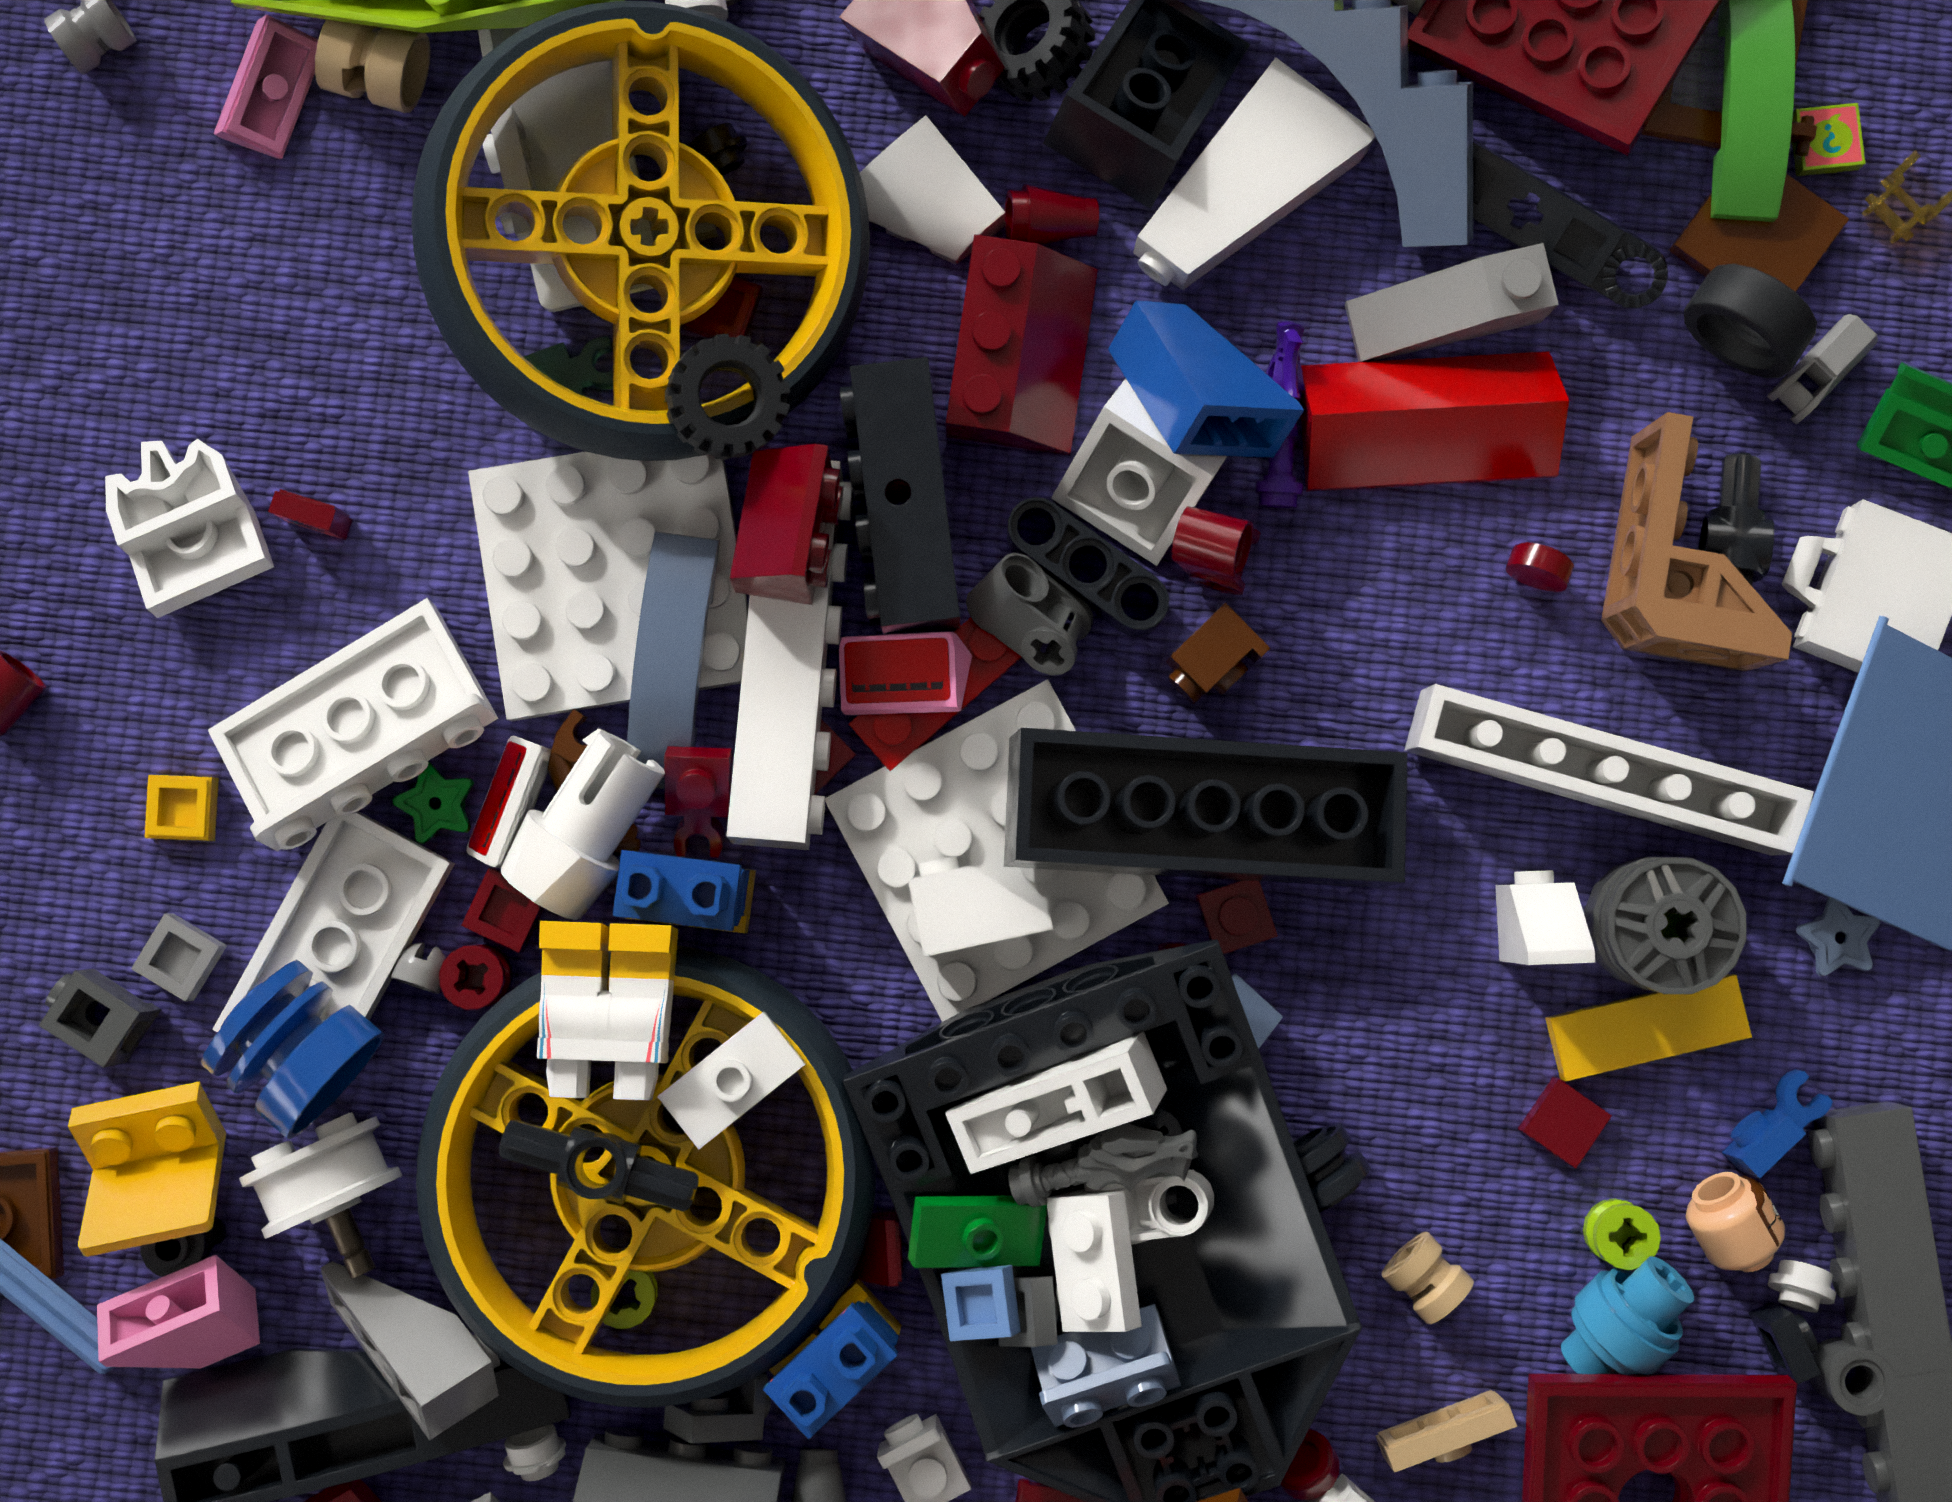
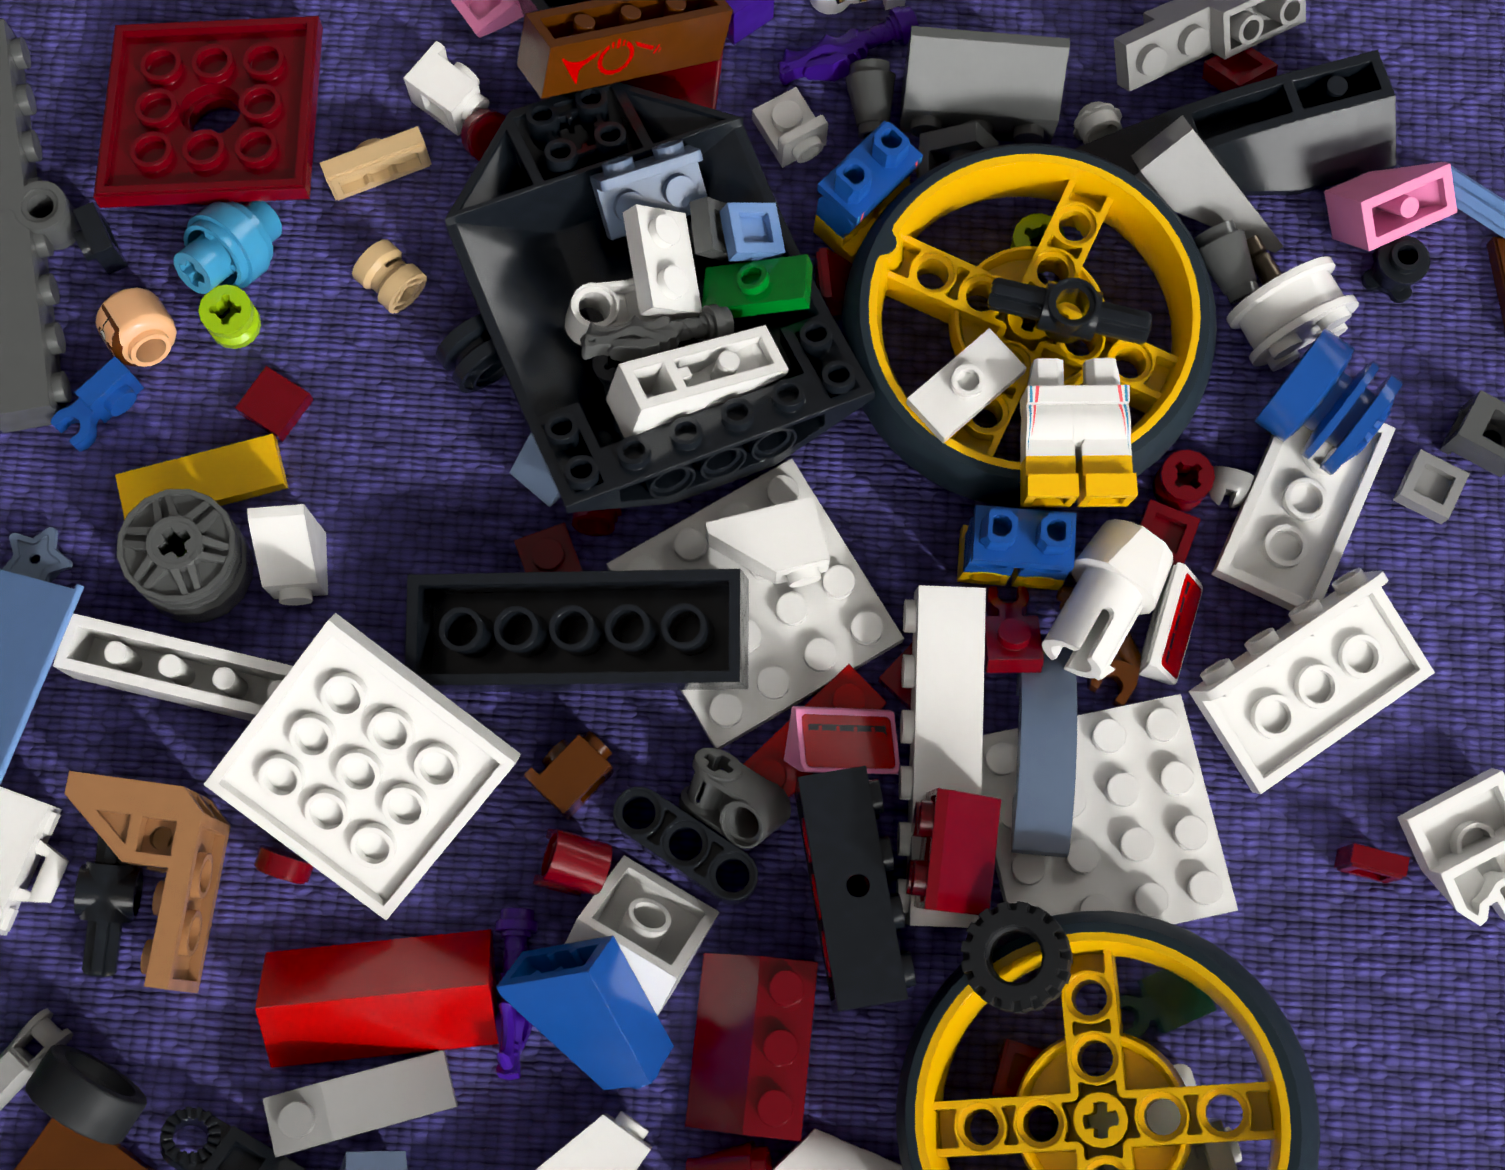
camera: 175 degrees right, 10 degrees down
yellow bracket [68,1081,226,1257] -> none
yellow tile [145,775,219,841] -> none
green plate [393,762,474,844] -> none
white plate [1768,1260,1836,1313] -> none
none -> white plate [204,613,521,920]
none -> dark grey cone [1194,220,1259,305]

